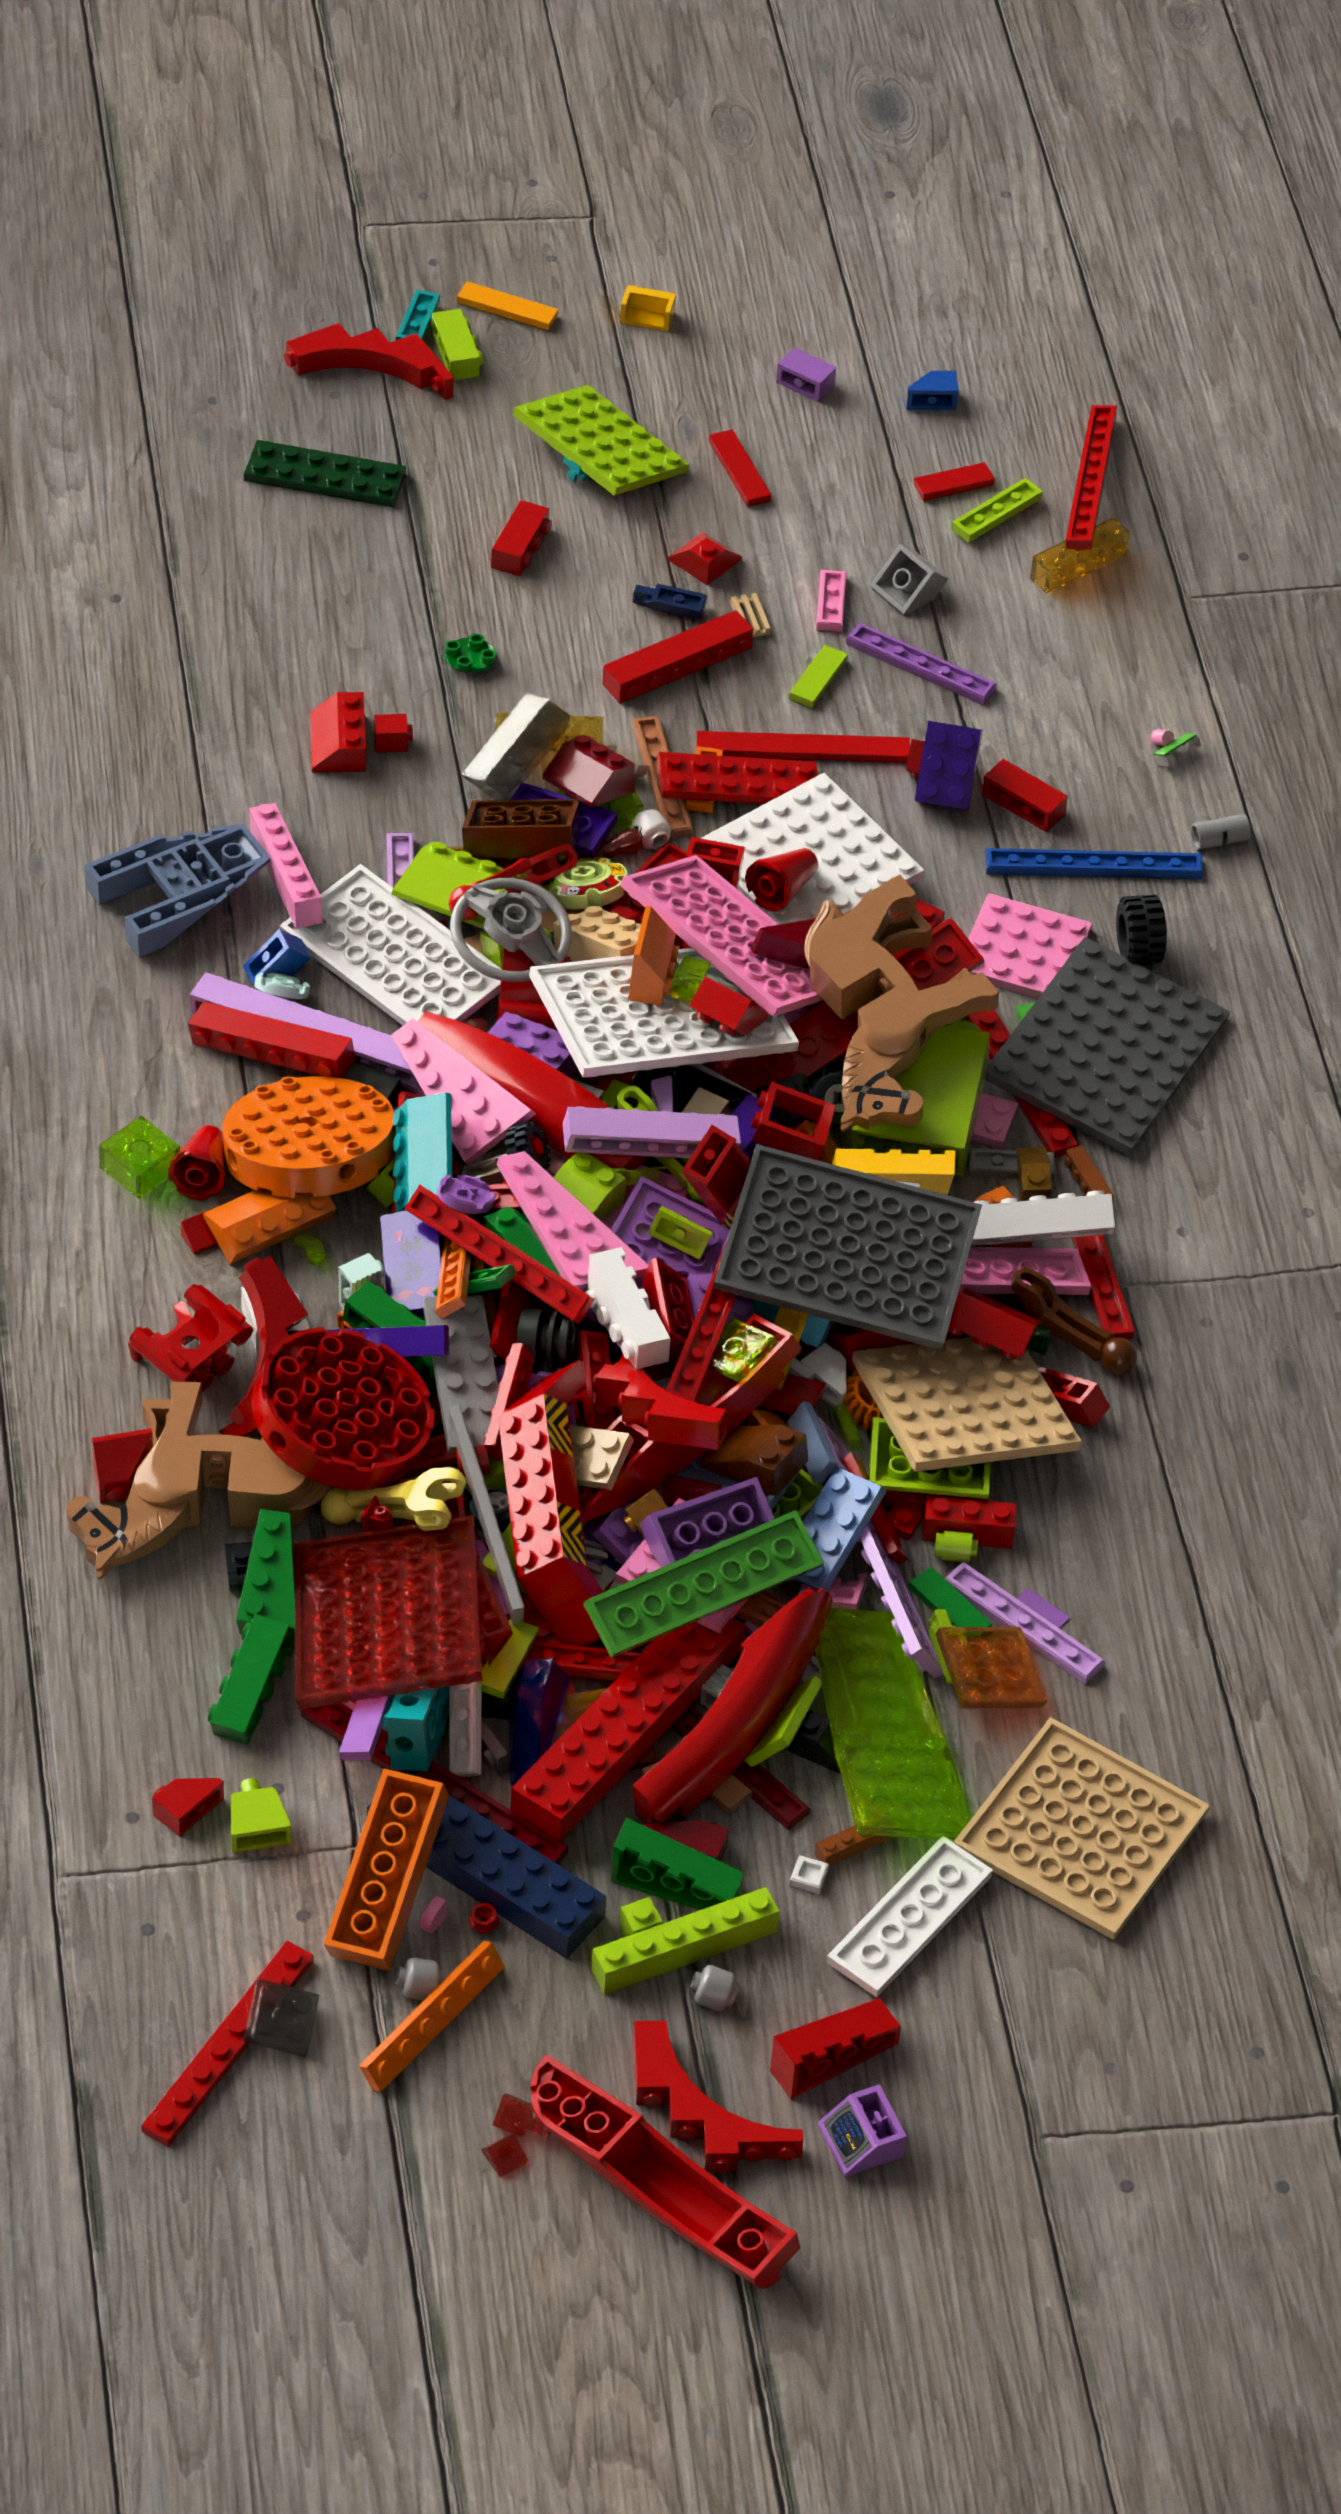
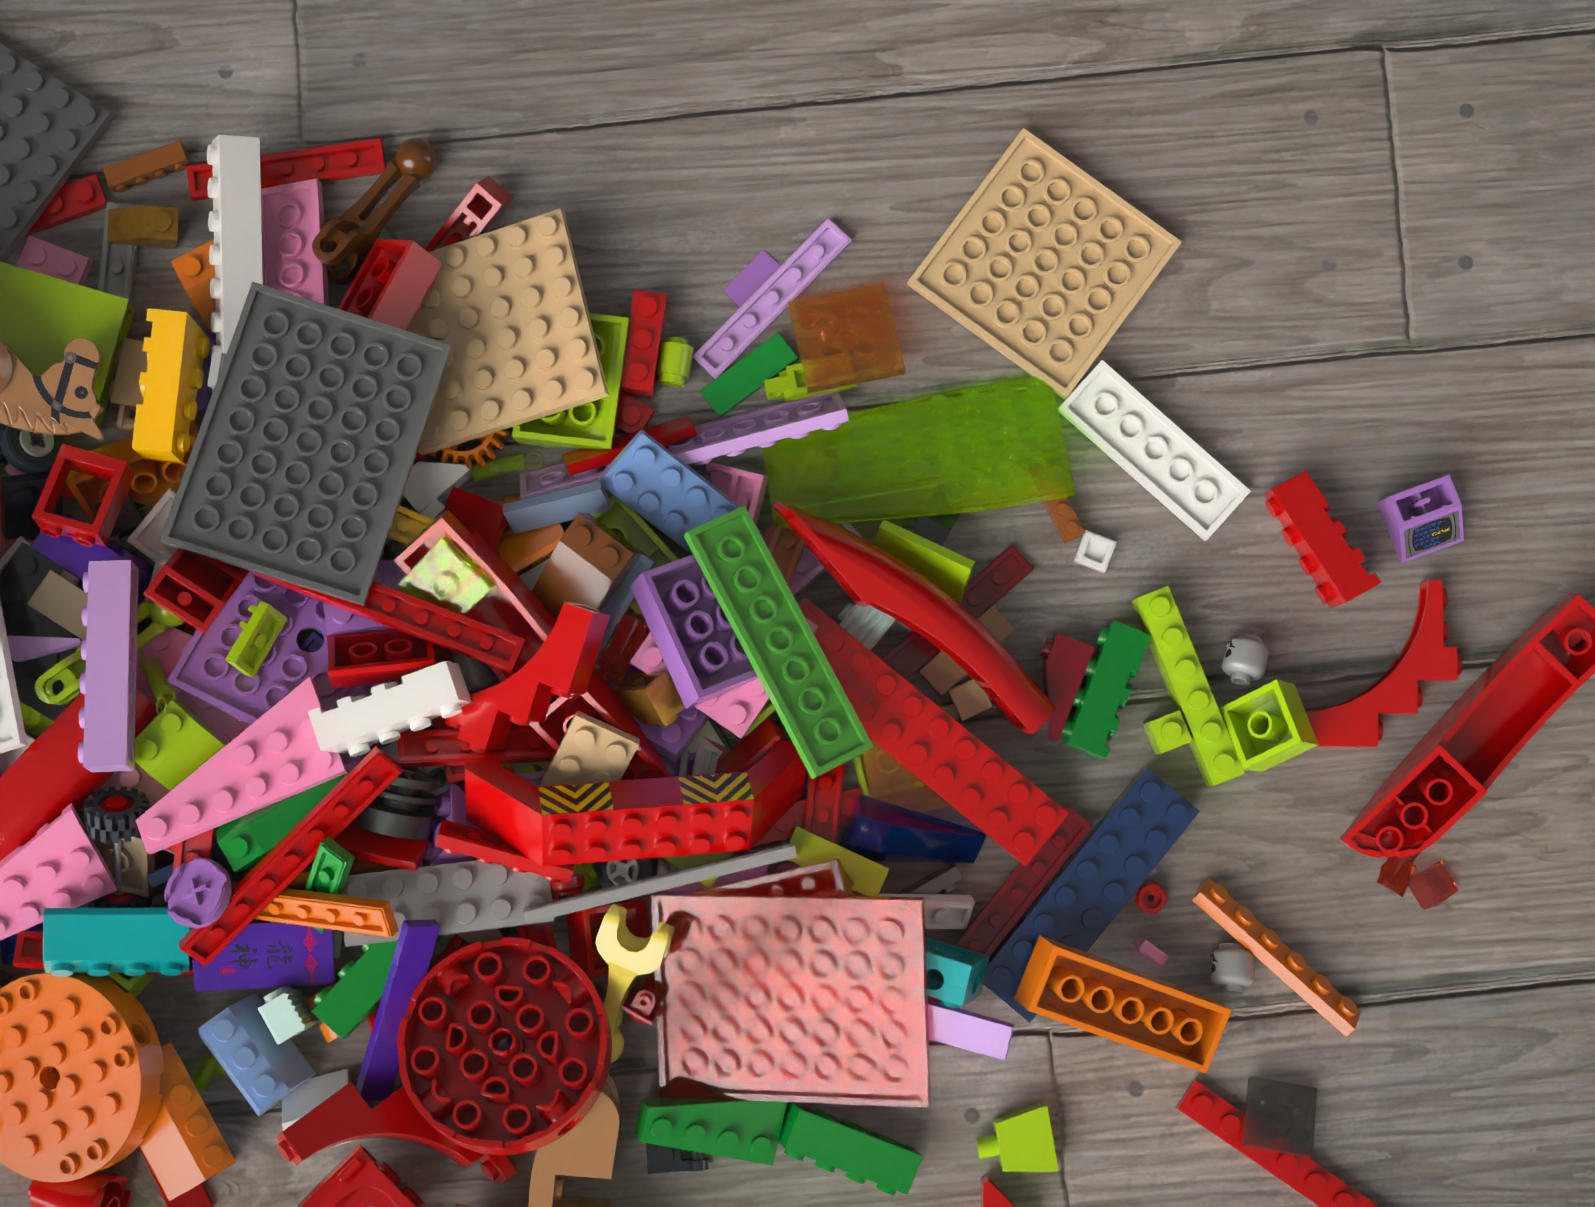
camera: 85 degrees left, 35 degrees up
none -> light blue slope [199,993,316,1116]
none -> lime brick [1220,679,1319,772]

